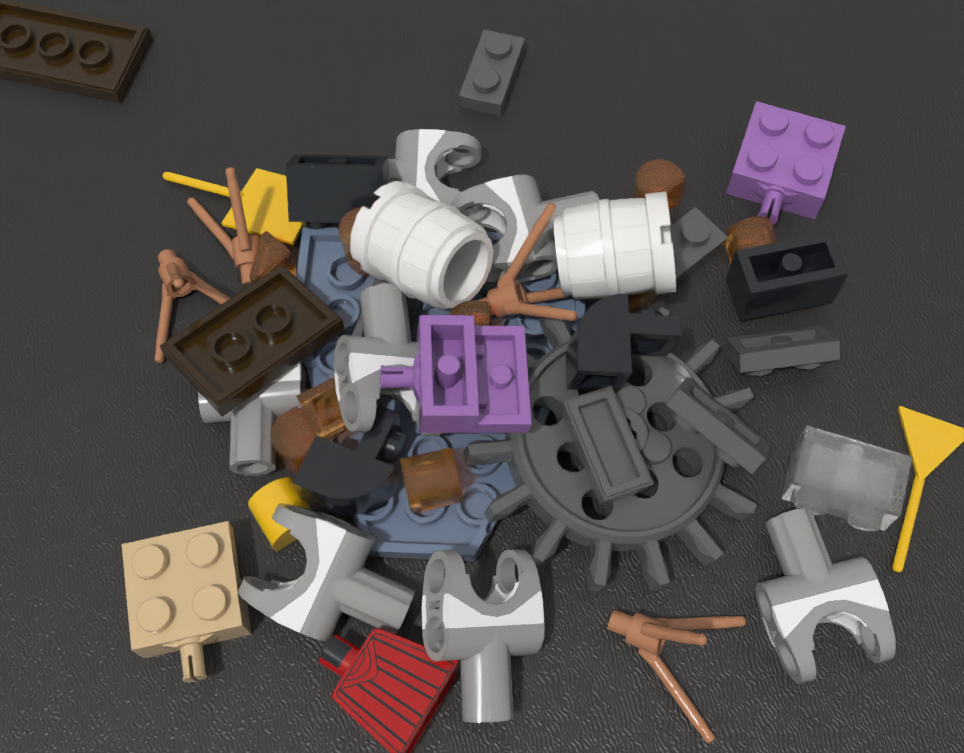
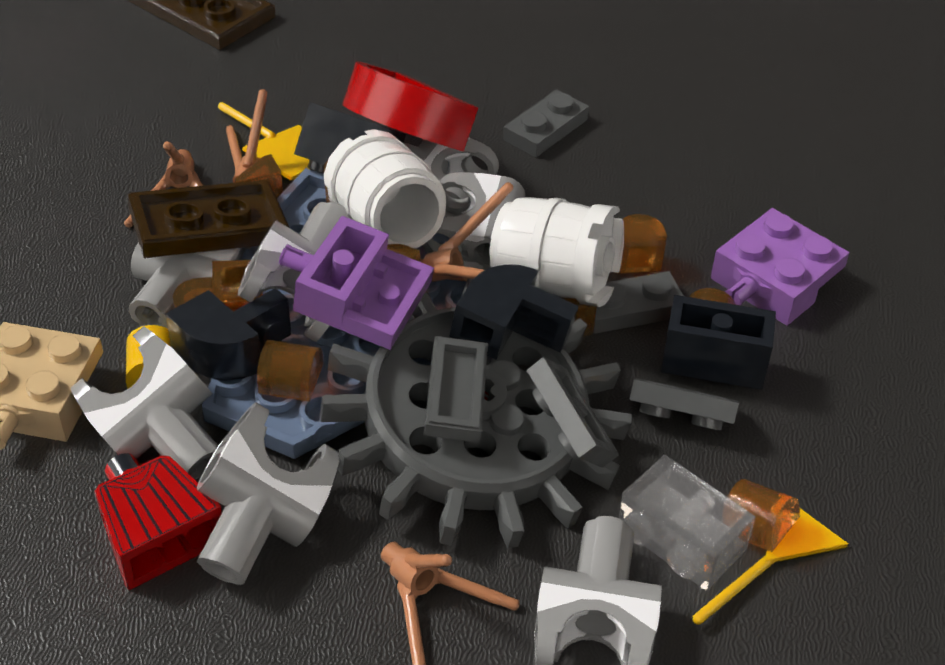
camera: 20 degrees right, 20 degrees down
none -> red window [342,62,478,152]
none -> clear orange brick [722,479,800,552]

